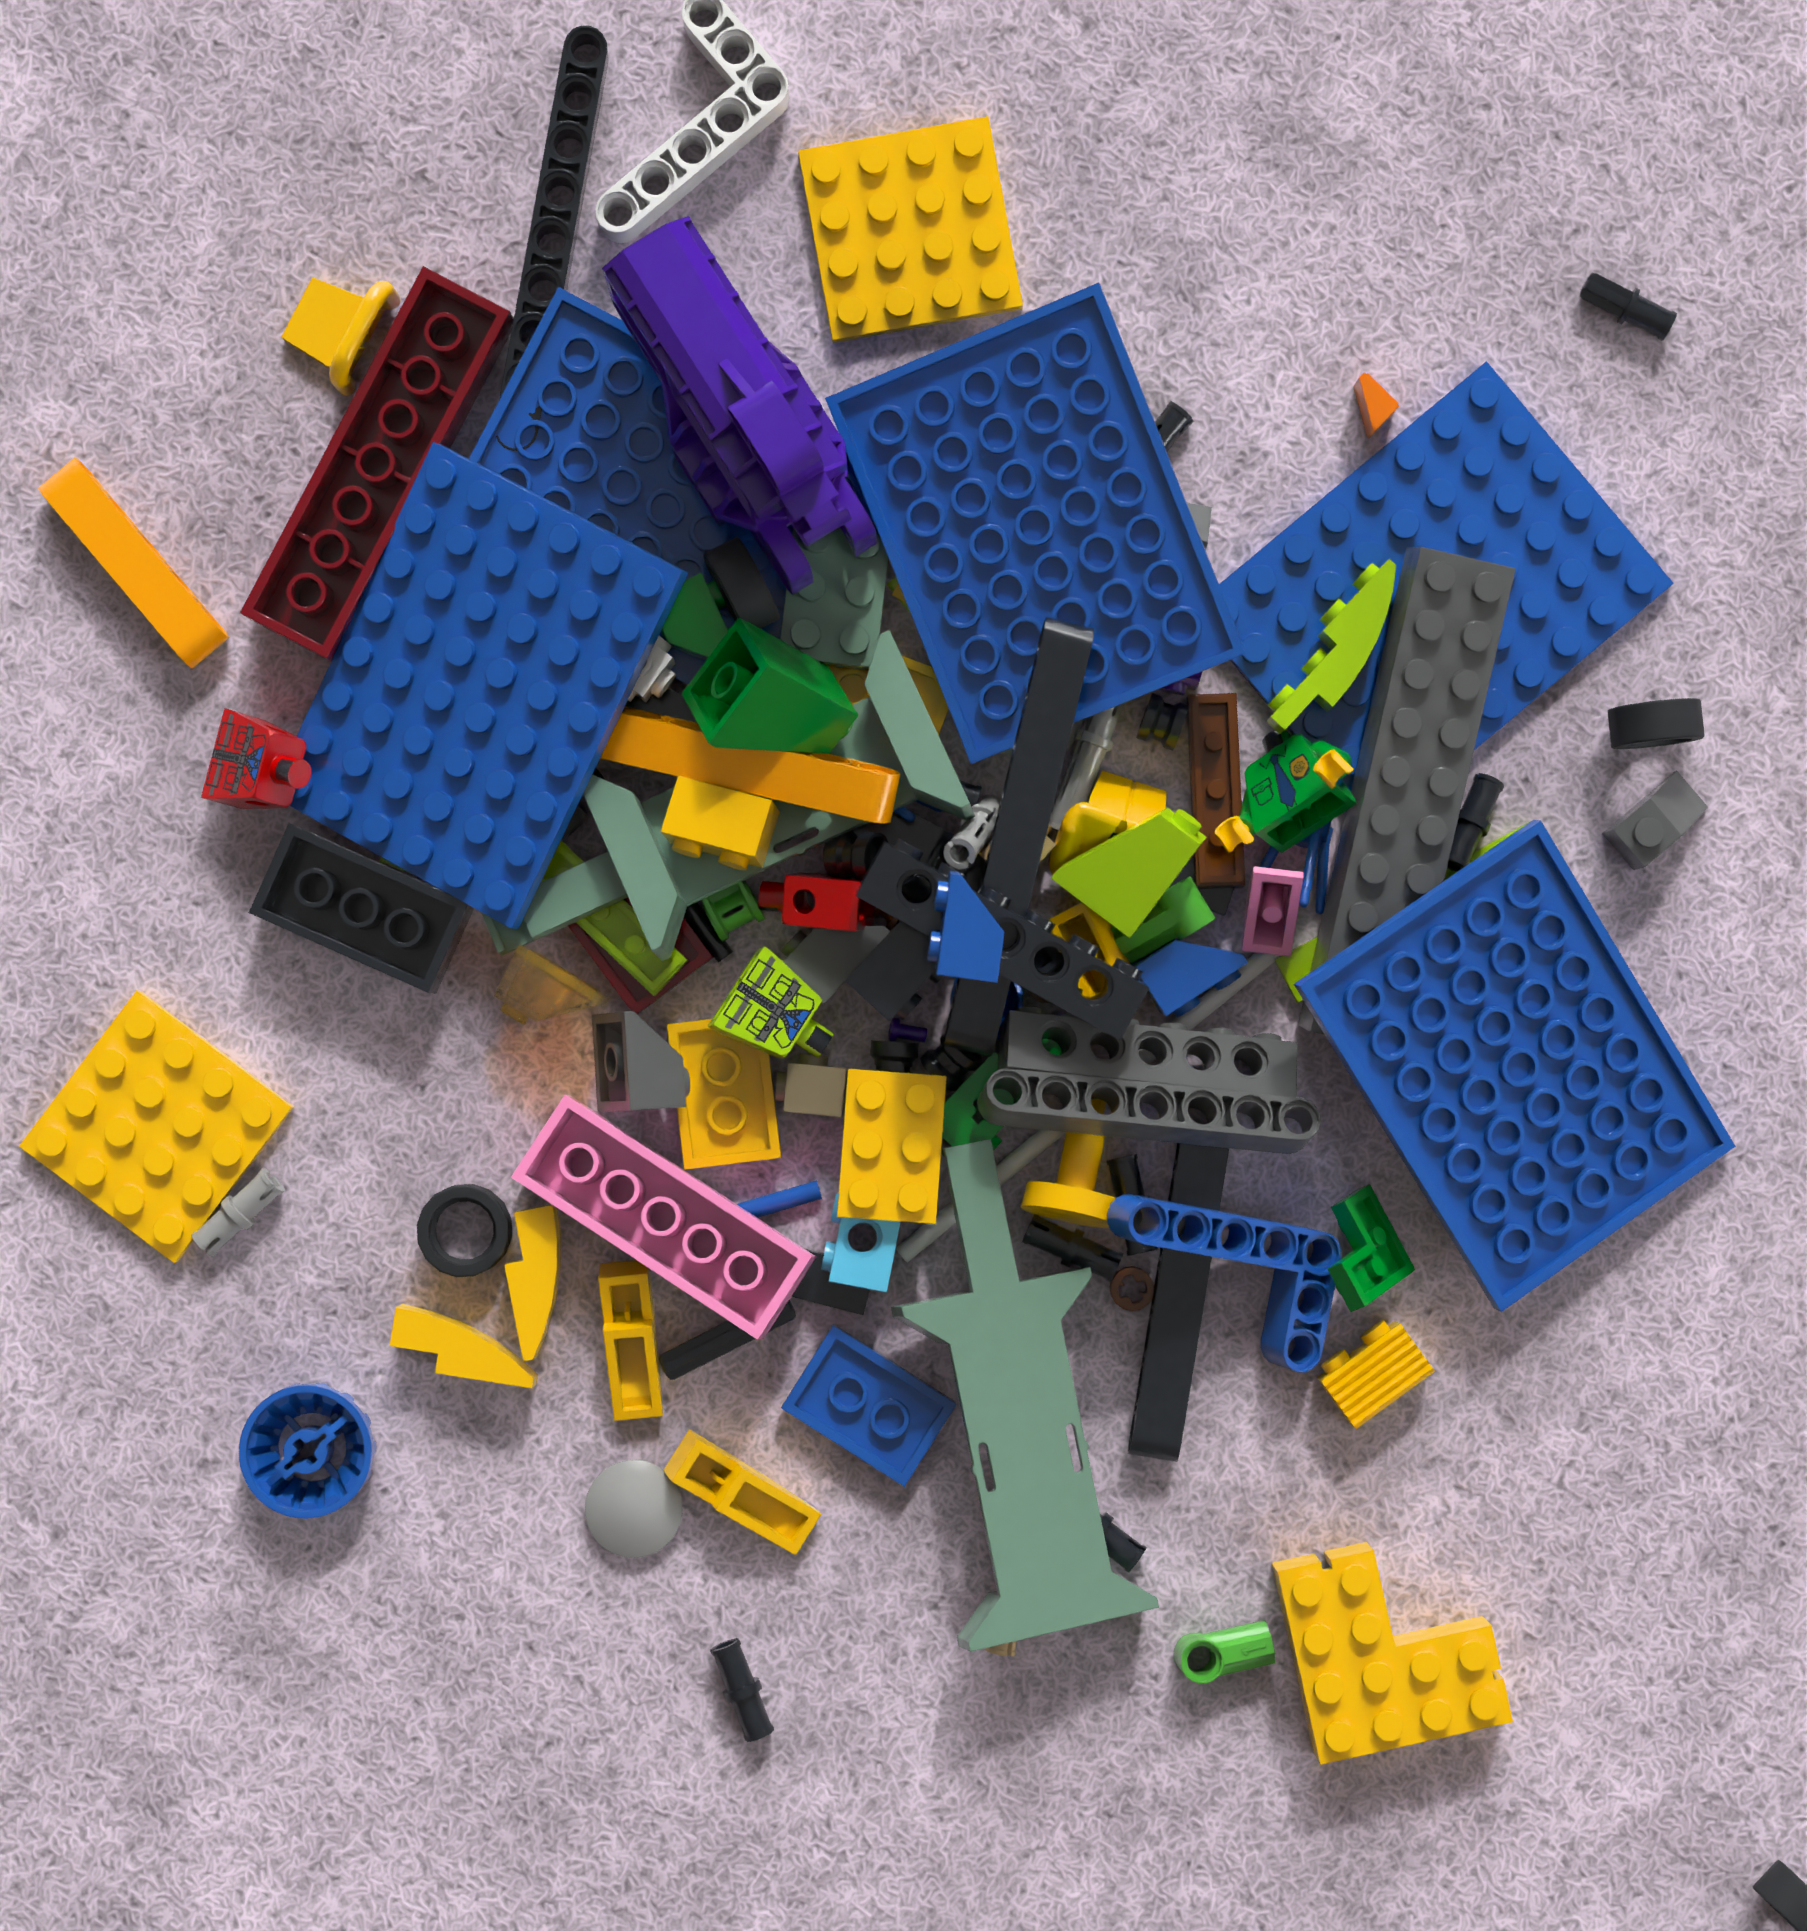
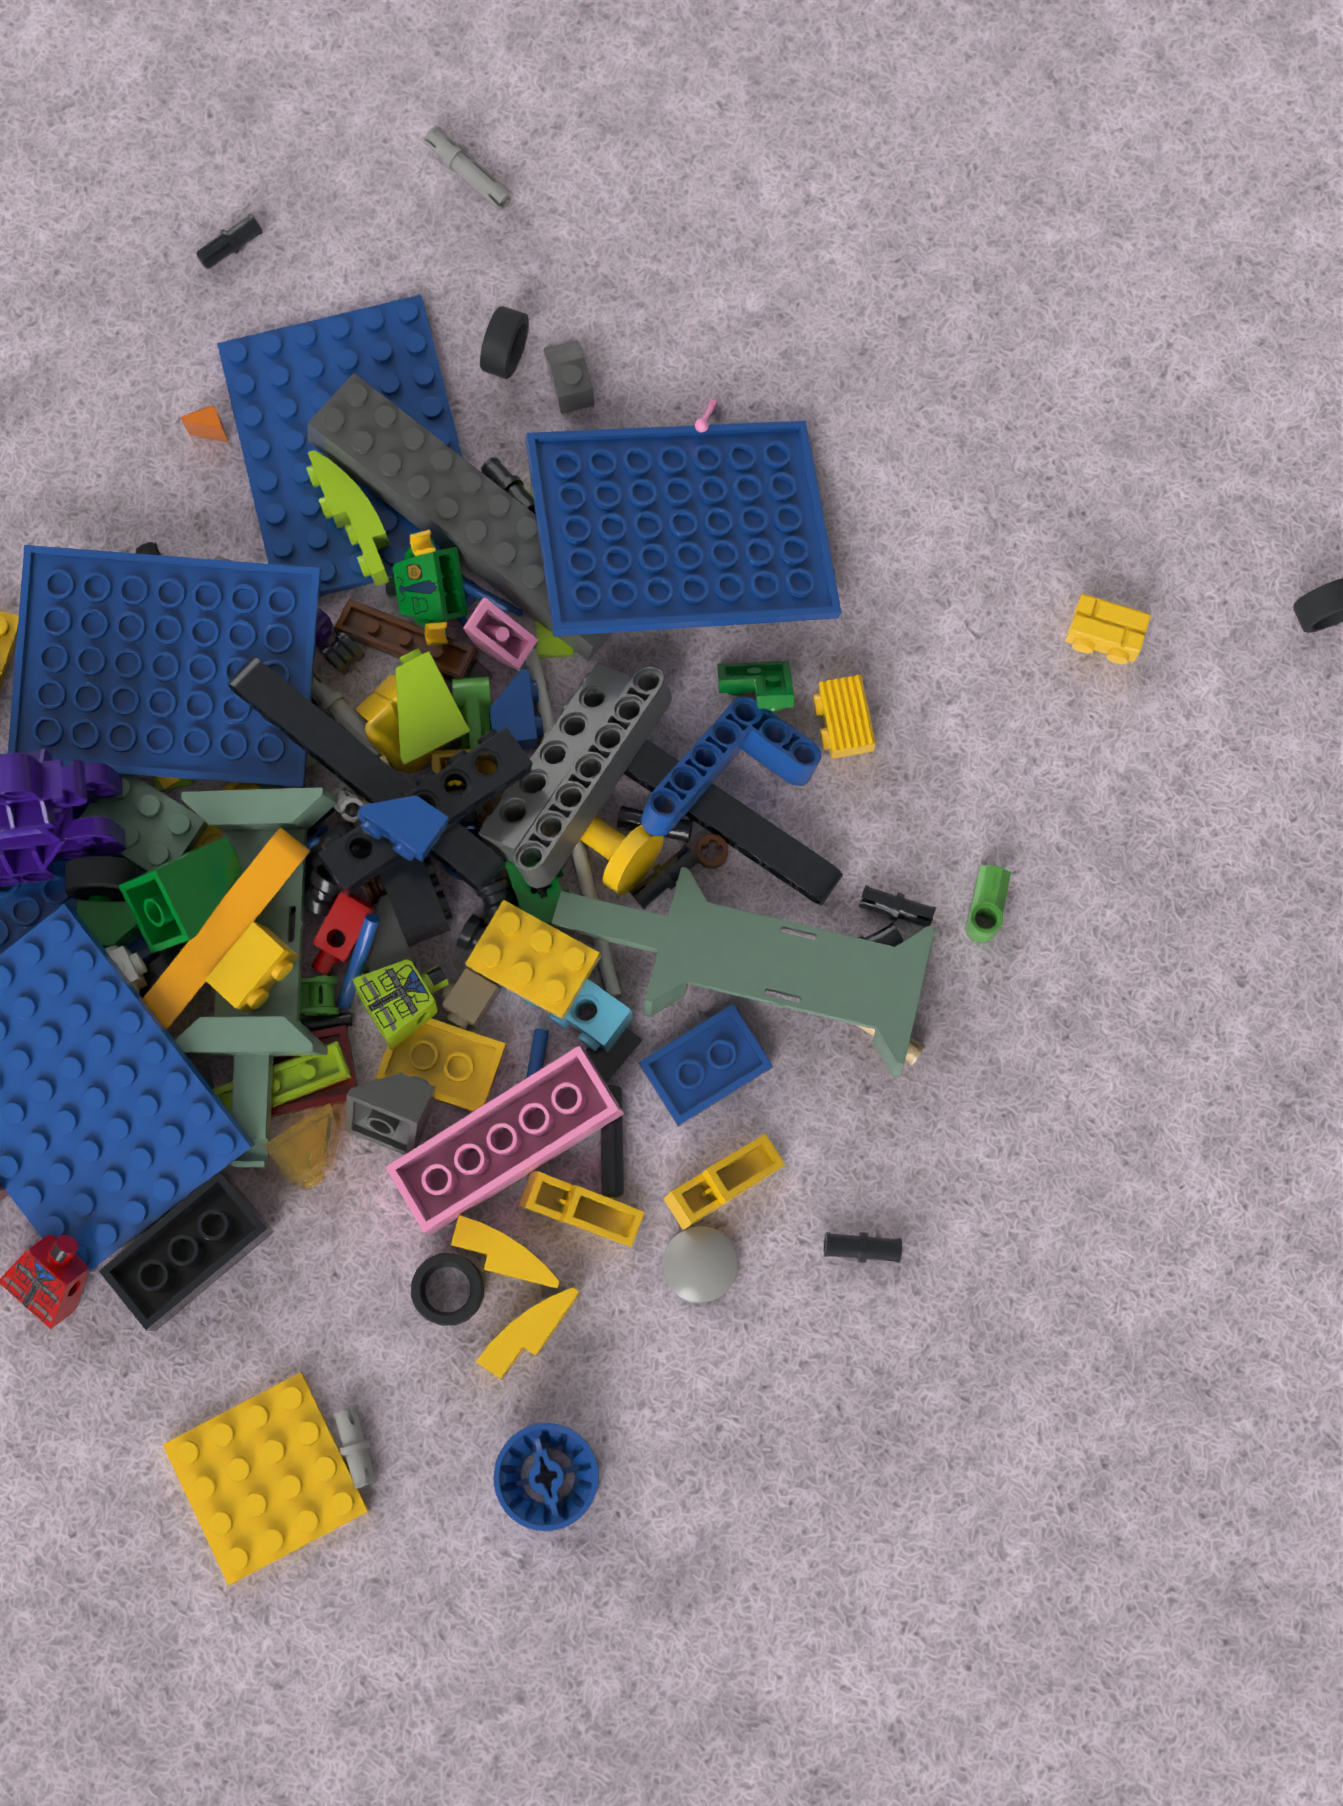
camera: 60 degrees left, 10 degrees down
dark purple piece [888,1018,927,1043] -> none
yellow piece [1272,1542,1513,1765] -> none
none -> blue bar [336,913,380,1009]
none -> bright pink hinge [695,399,717,432]
none -> black pin [859,885,936,927]
none -> yellow brick [1065,593,1151,664]

